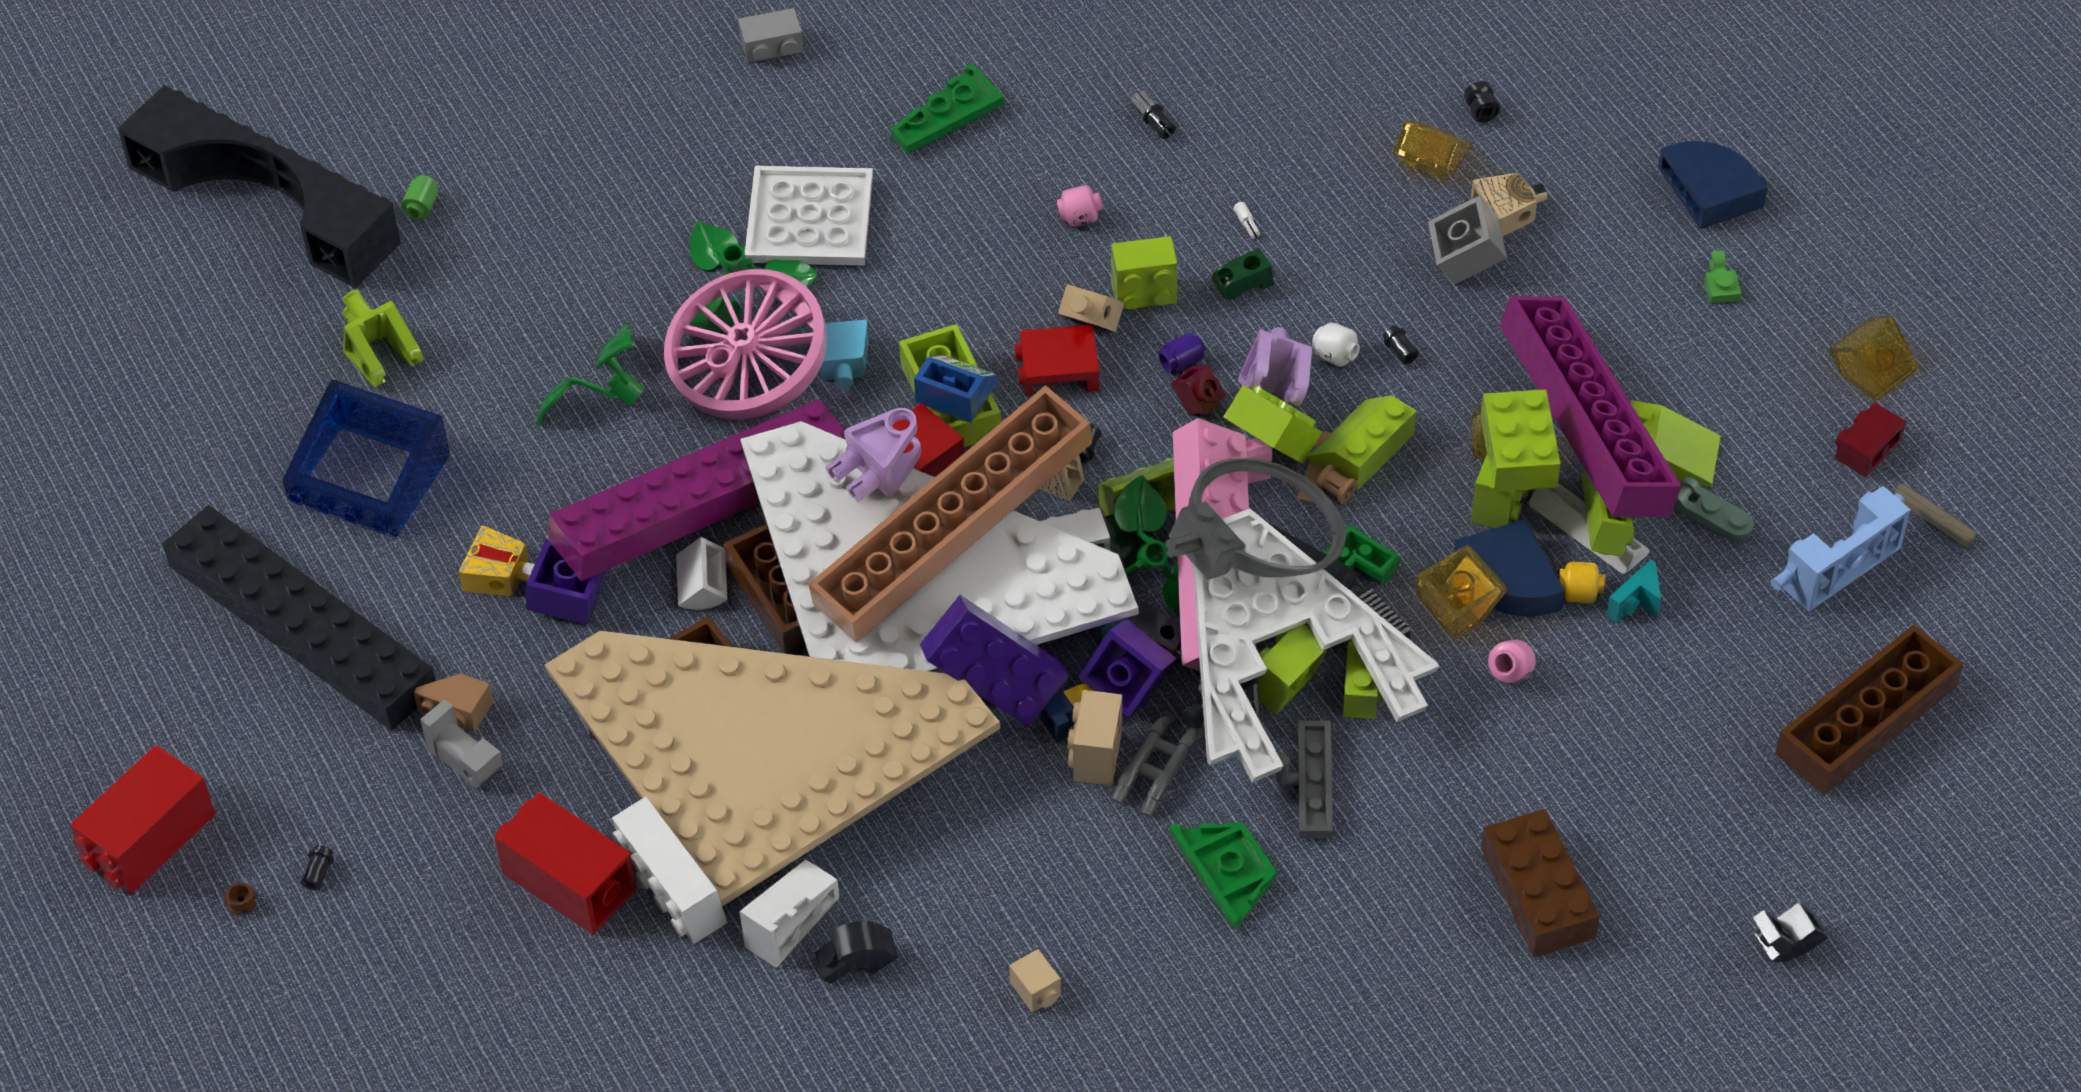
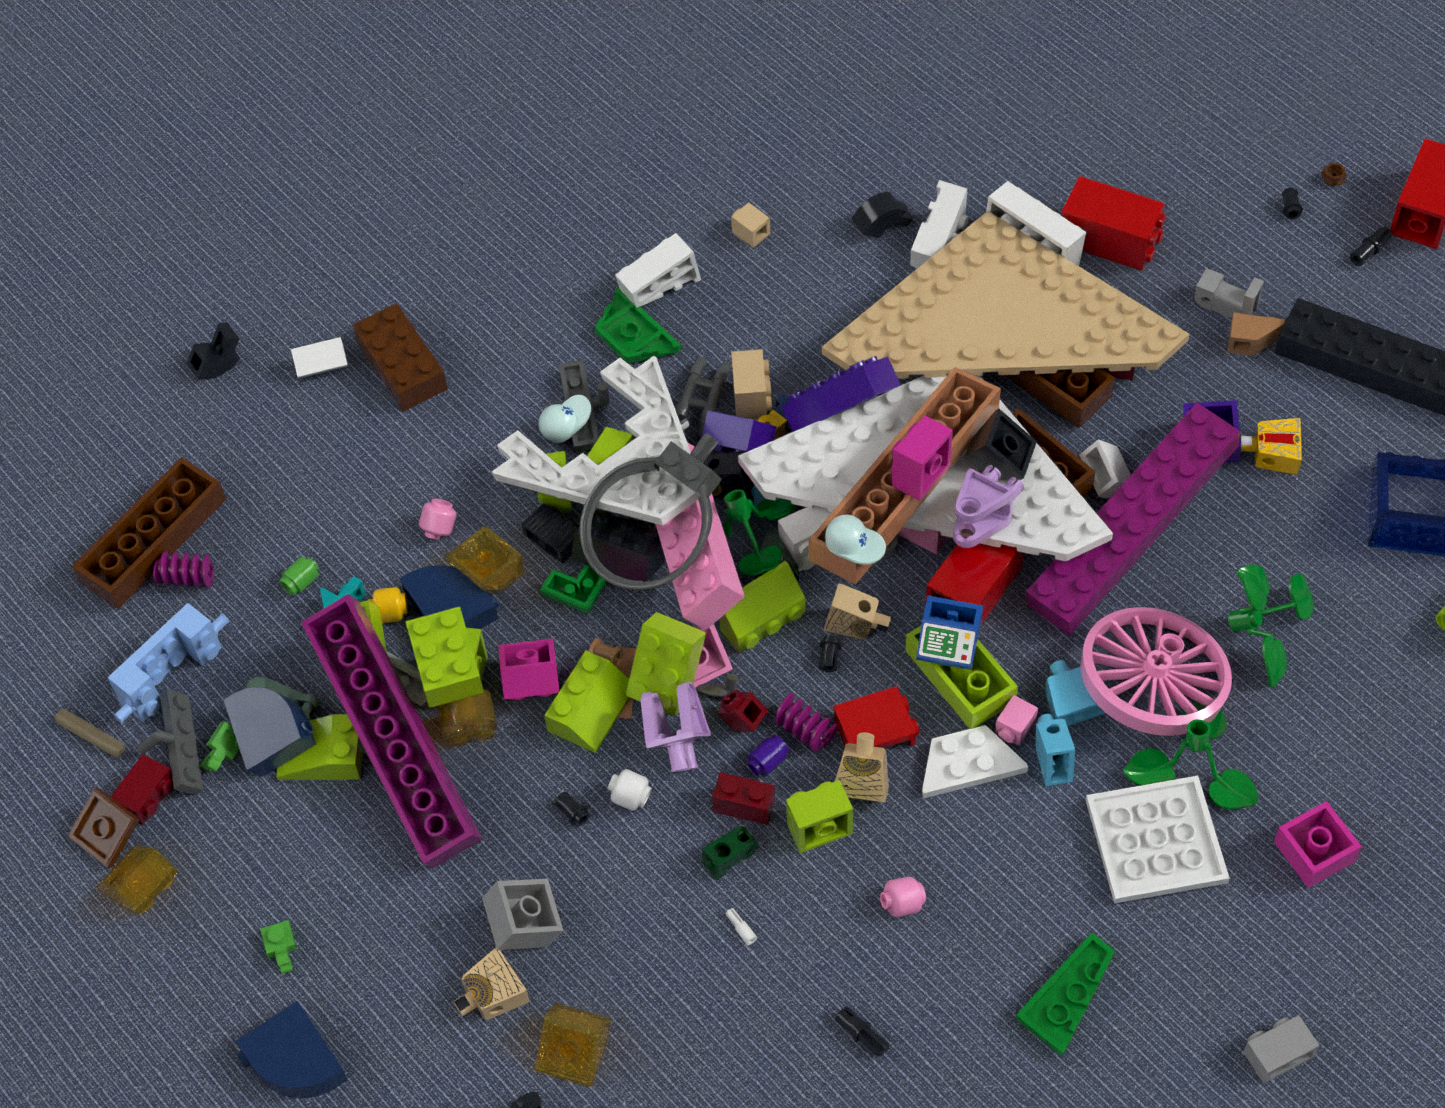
camera: 170 degrees right, 5 degrees up
none -> reddish brown tile [68,788,140,867]
none -> dark grey plate [137,689,203,795]
none -> magenta piece [153,551,214,588]
none -> bright green plate [200,721,239,773]
none -> brick [224,687,316,777]
none -> bright green brick [279,557,319,596]
none -> white brick [291,337,348,379]
none -> dark pink brick [498,638,559,700]
none -> light aqua cap [538,395,591,443]
none -> white wedge [615,233,701,308]
none -> dark red brick [712,772,775,825]
none -> magenta piece [775,693,838,752]
none -> light aqua cap [825,514,886,565]
none -> dark pink brick [891,416,953,501]
none -> white wing [922,725,1028,798]
none -> black slope [964,408,1037,480]
none -> bright pink brick [995,695,1038,746]
none -> medium azure torso [1035,714,1075,786]
none -> dark pink brick [1274,801,1362,888]
none -> black axle [1350,226,1392,266]

